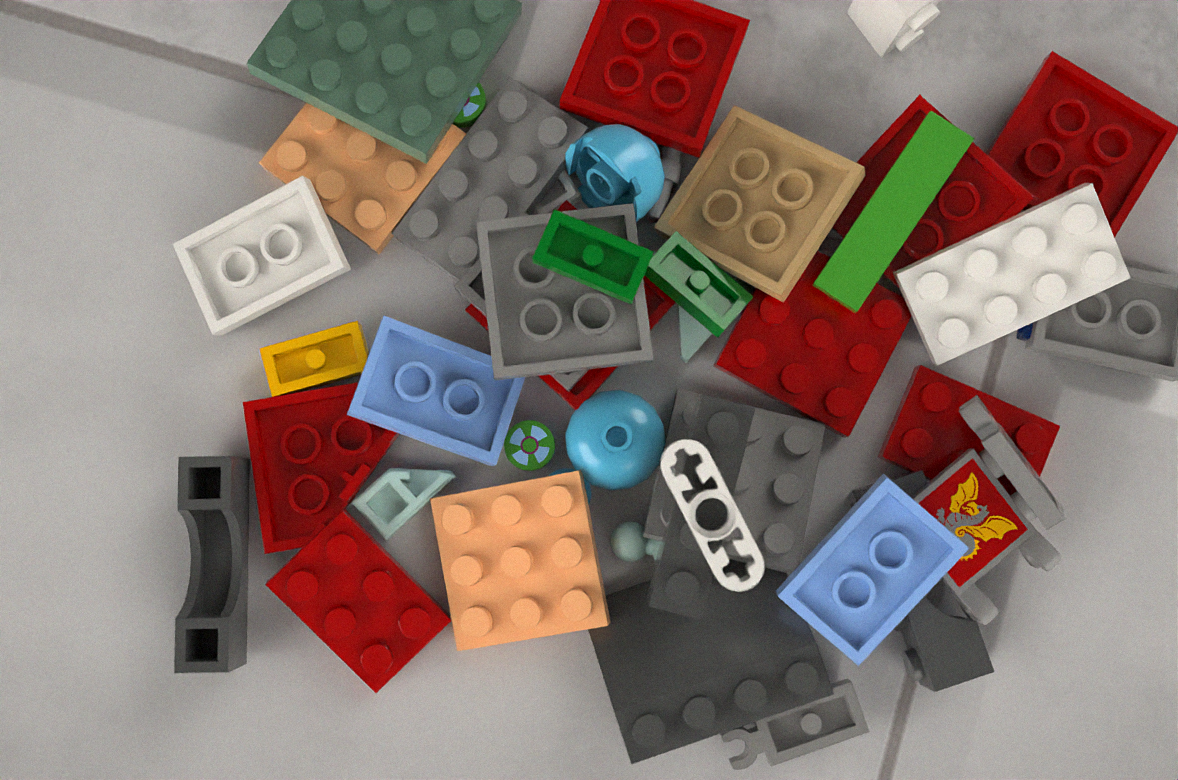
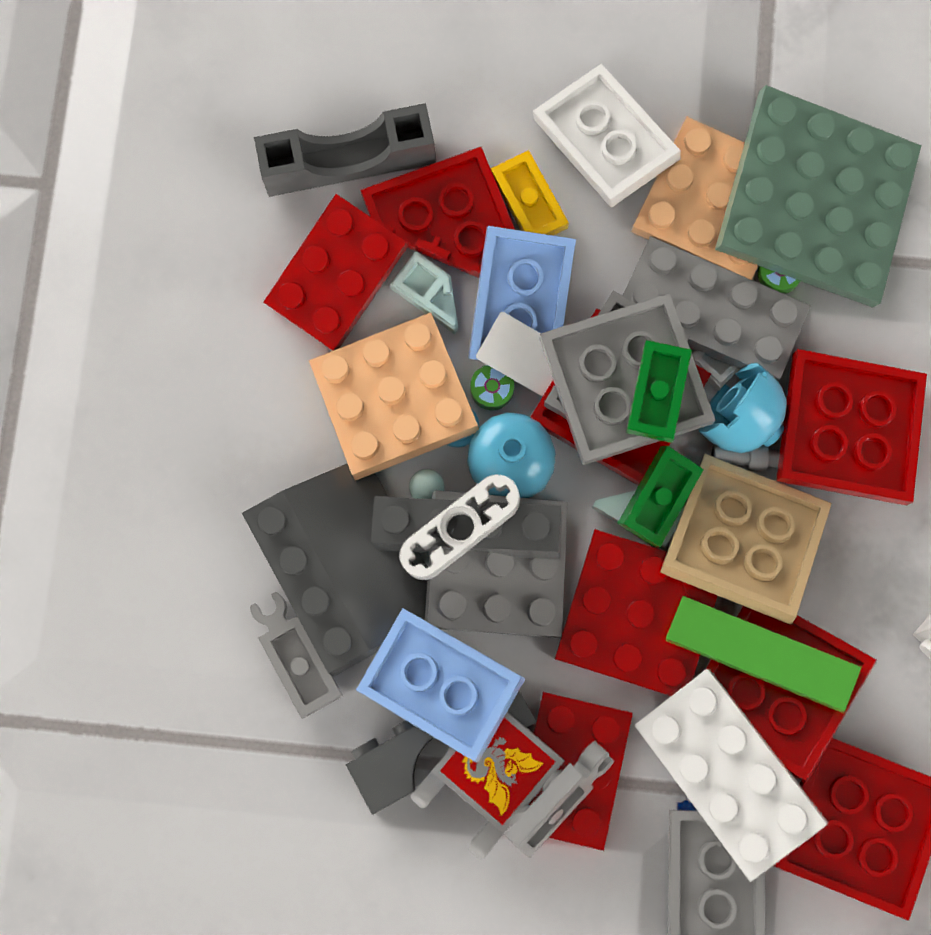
camera: 85 degrees right, 5 degrees down
none -> white sticker [476,312,553,396]

